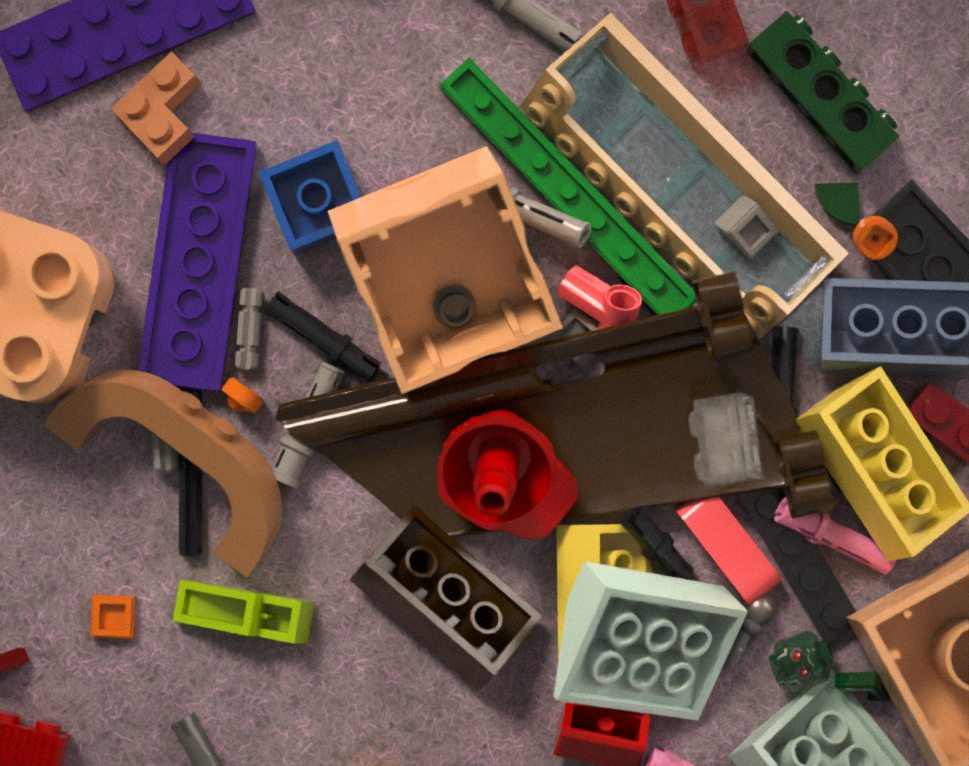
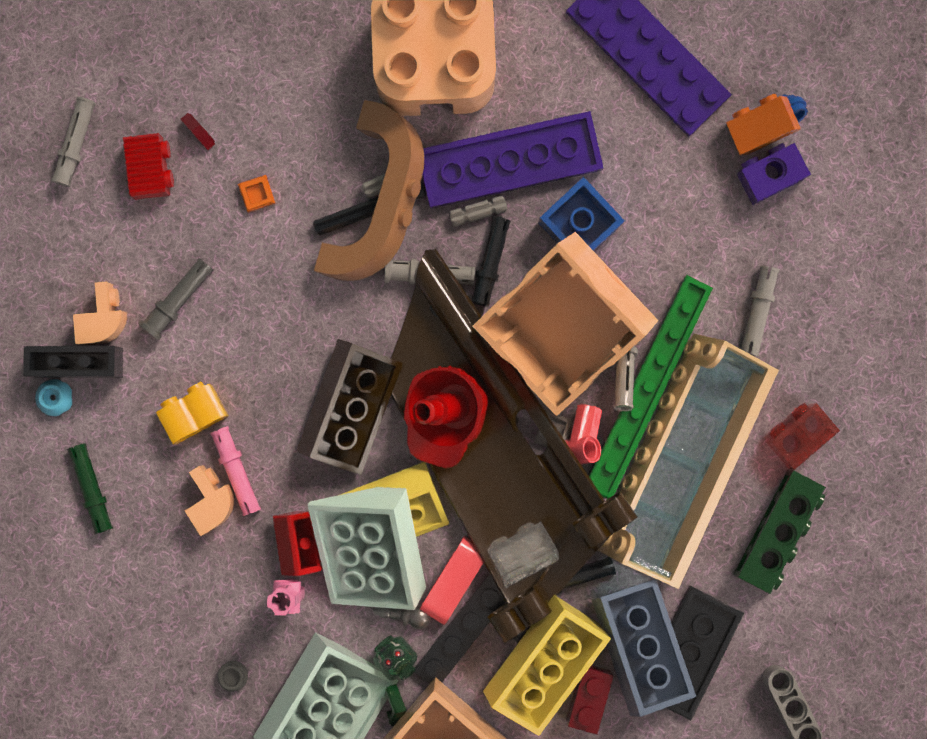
camera: 65 degrees right, 0 degrees up
nougat plate [111,51,201,165] -> none
lime slope [173,579,315,644] -> none
orange tile [221,377,264,414] -> none
dark grey plate [433,285,476,328] -> none
black pin [622,507,694,580] -> none
light grey slope [715,195,780,260] -> none
bright pink pin [774,497,896,575] -> none
dark green tile [814,183,859,226] -> none
orange tile [853,216,898,261] -> none

